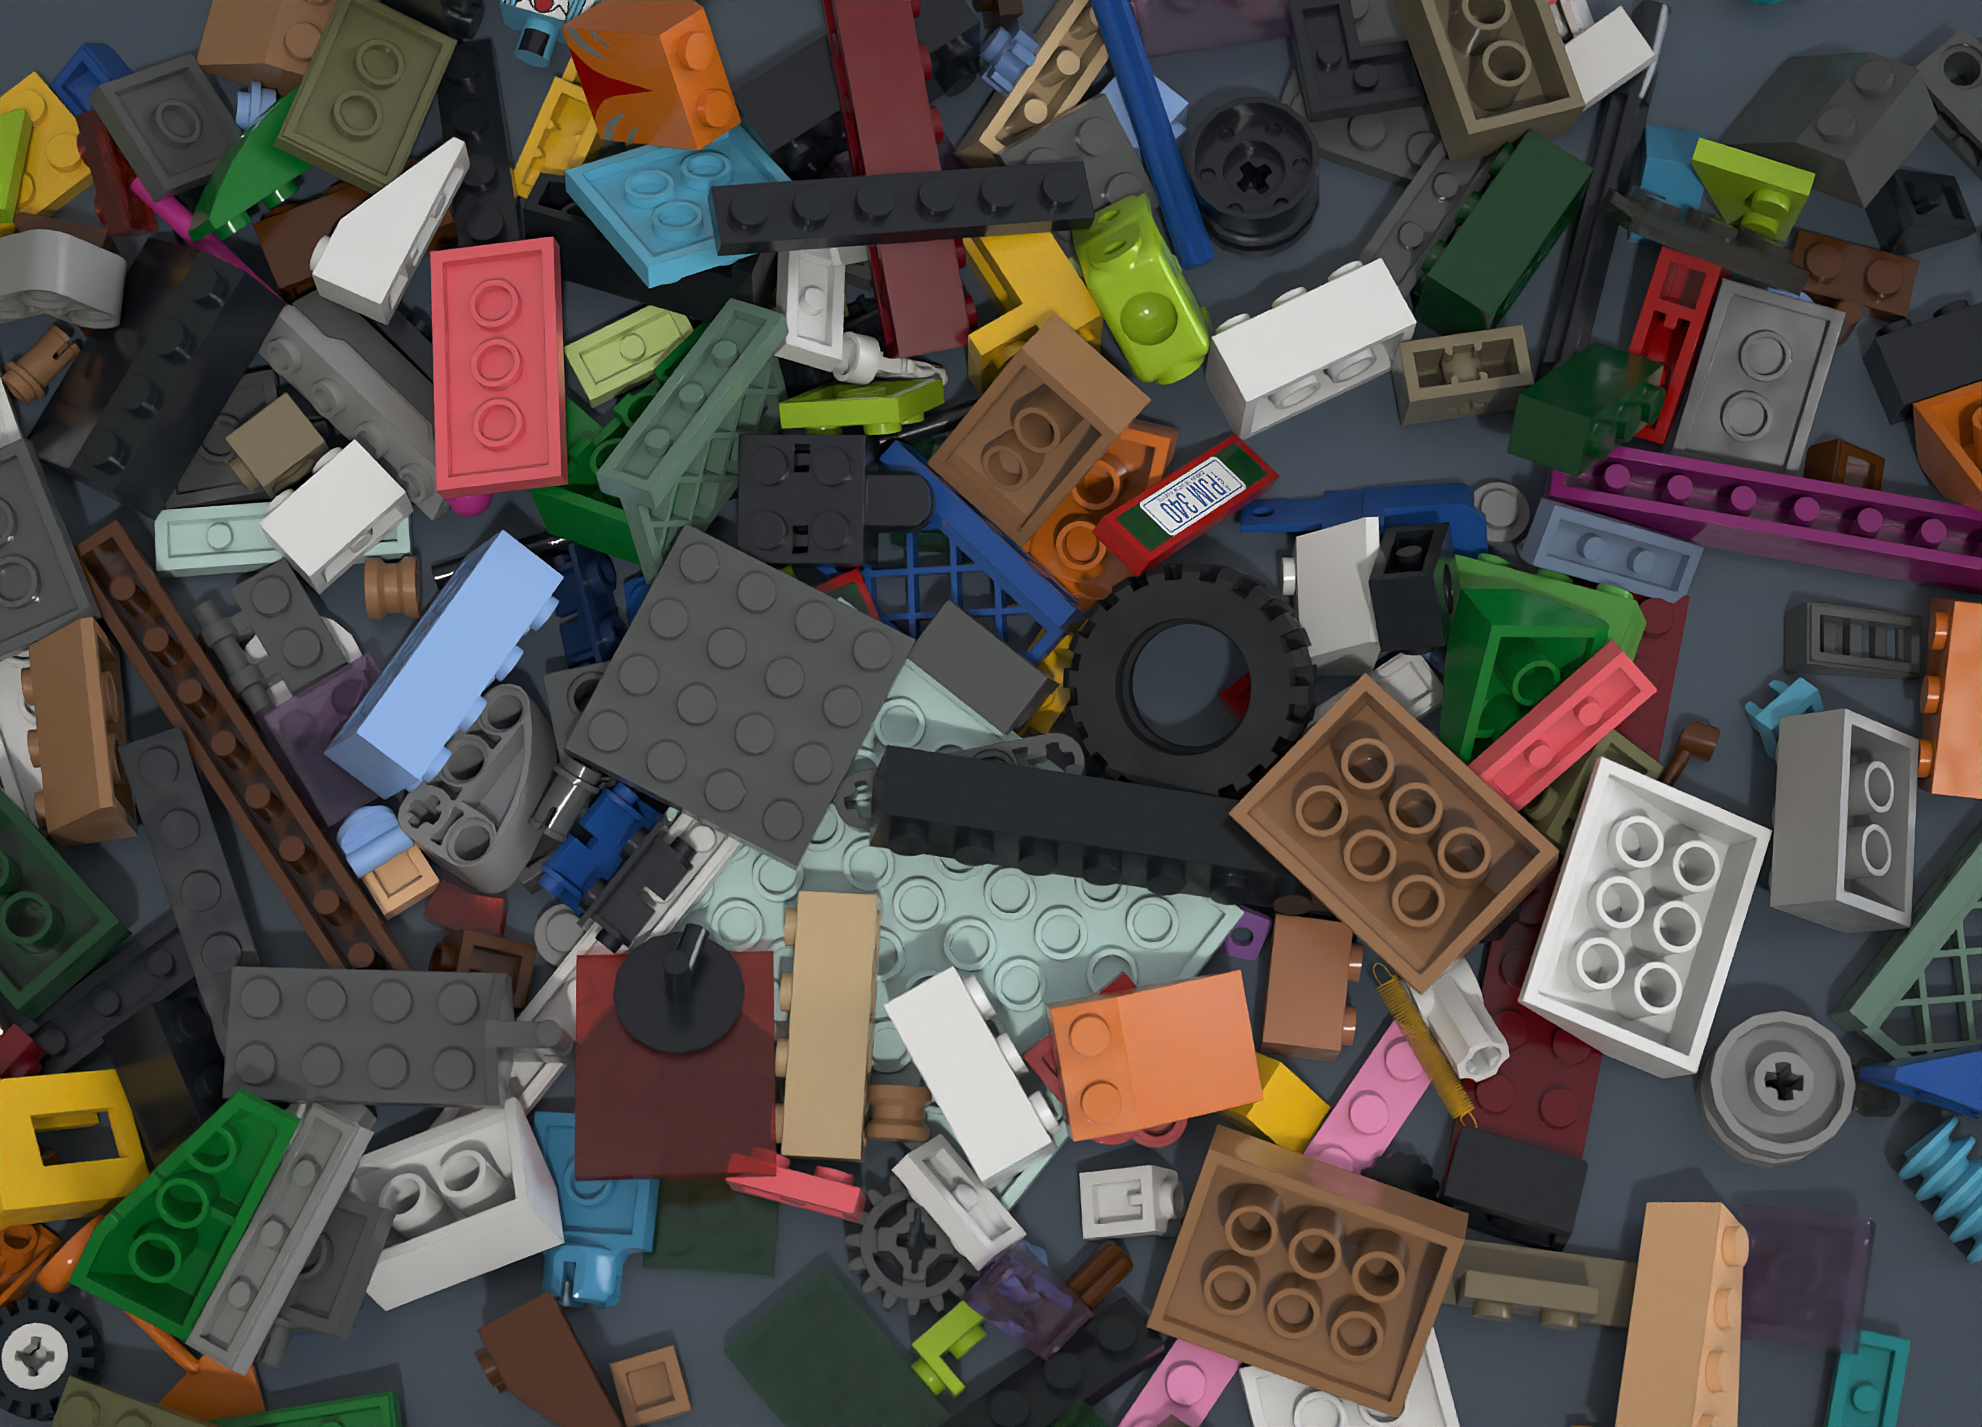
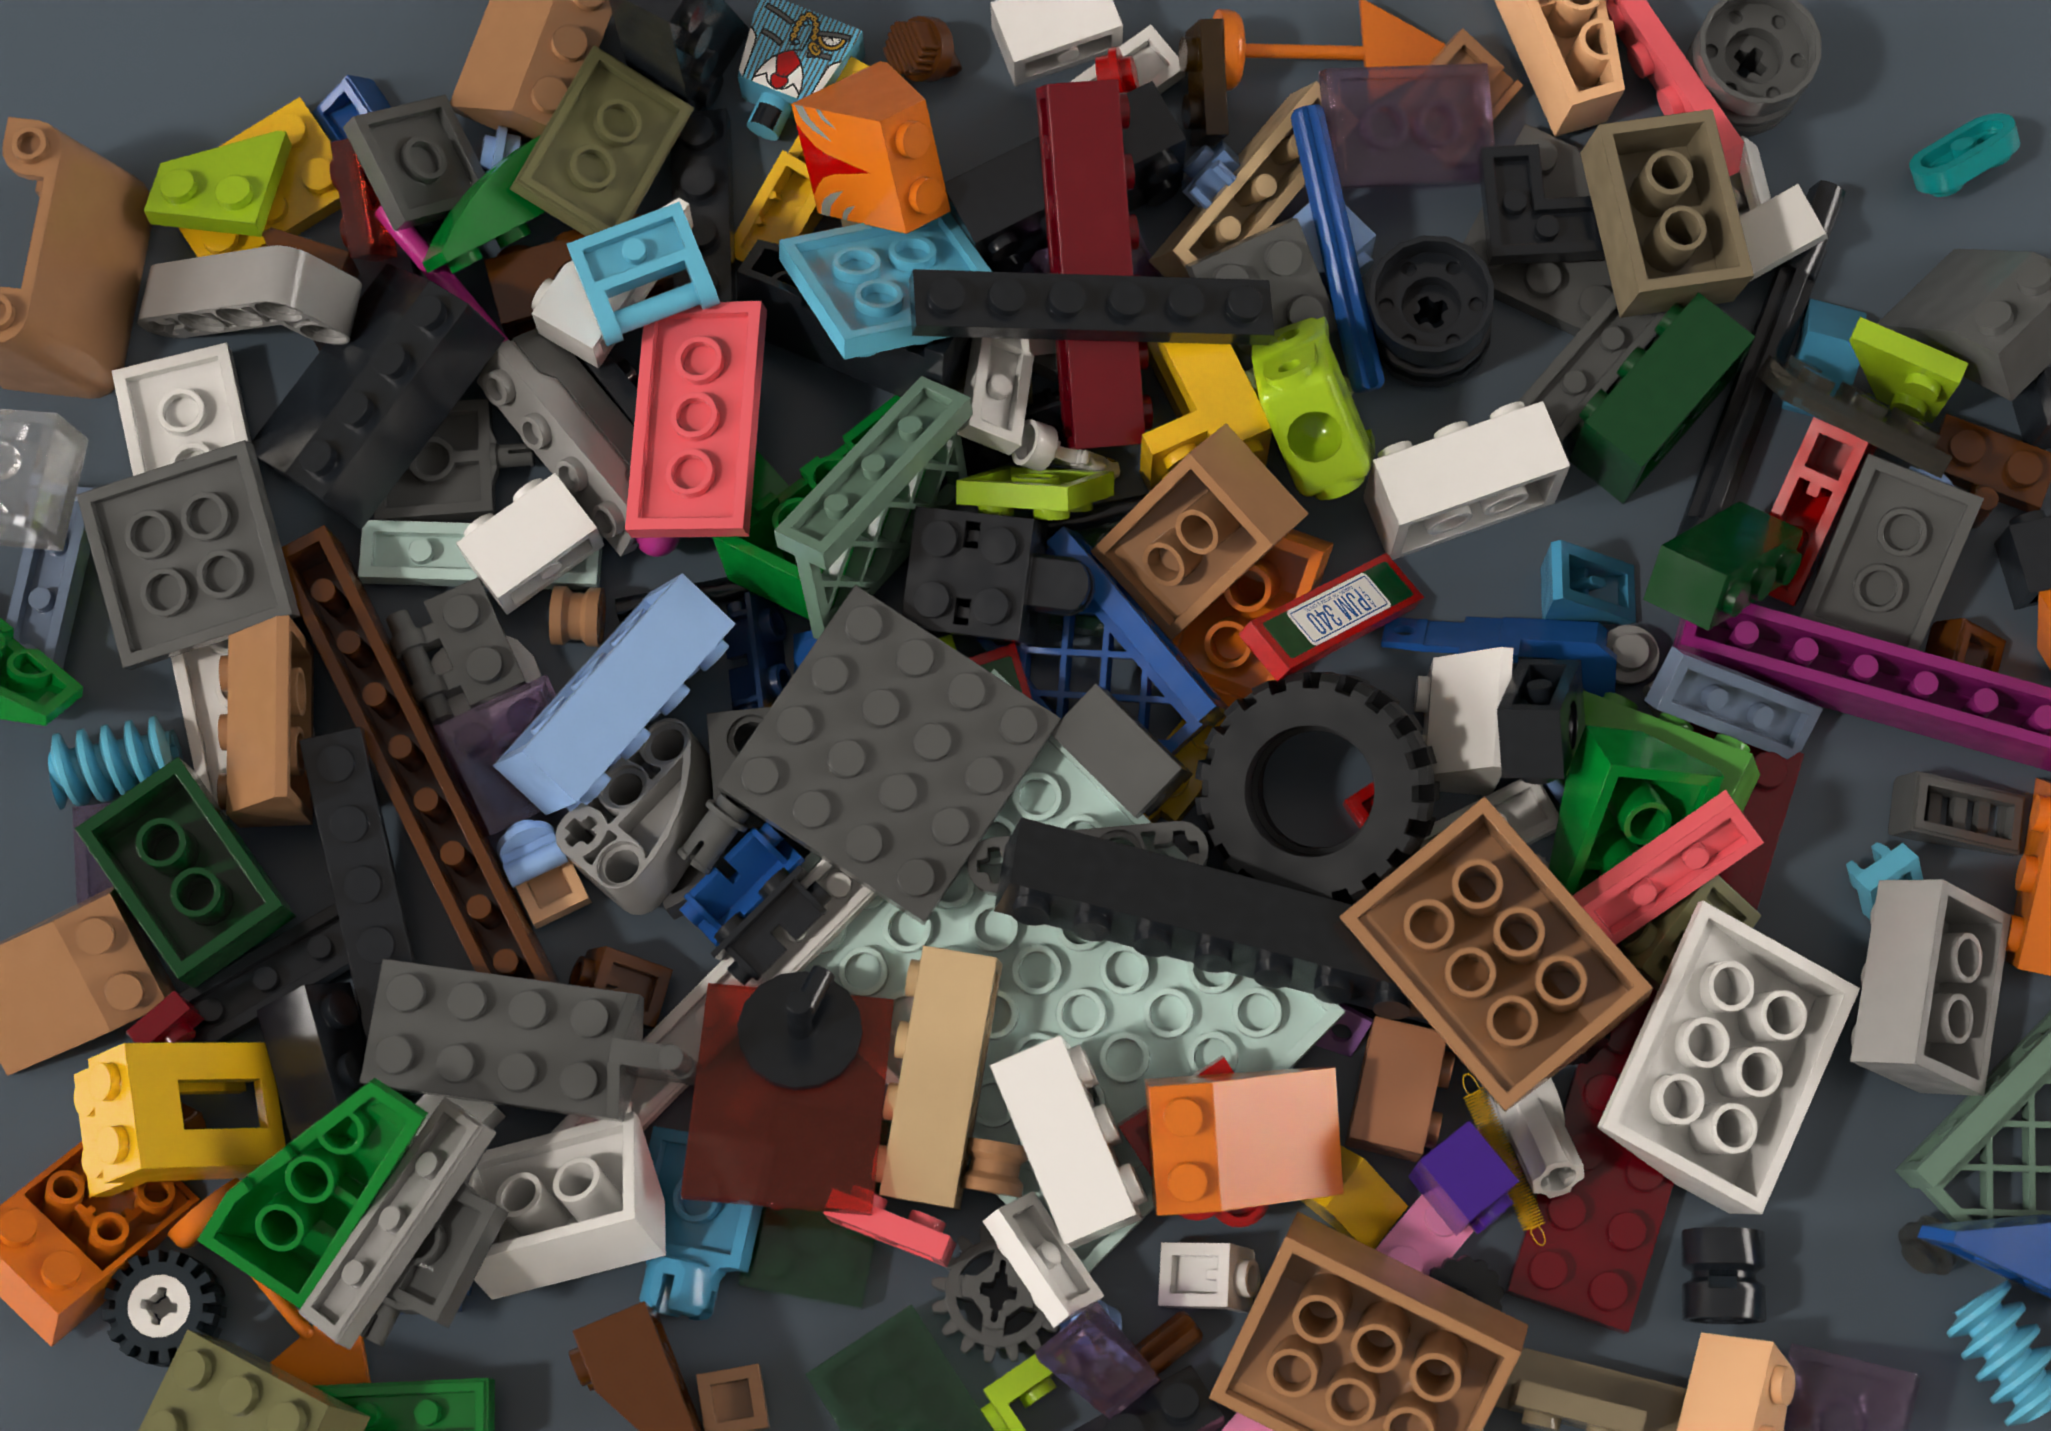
camera: 10 degrees right, 0 degrees up
medium nougat pin [1,325,80,405] -> none
dark tan brick [225,392,330,501] -> none
clear red piece [423,879,509,938] -> none
light grey plate [534,904,587,967] -> none
yellowish green plate [563,305,694,408] -> none
dark tan brick [1391,325,1534,426] -> none
black panel [1438,1126,1588,1252] -> none
reddish brown hand [1657,721,1720,787] -> none
light grey wheel [1695,1011,1856,1168] -> none
none -> medium azure plate [567,201,720,347]
none -> dark purple brick [1408,1121,1519,1236]
none -> dark azure slope [1540,540,1636,625]
none -> black wheel [1681,1227,1766,1325]

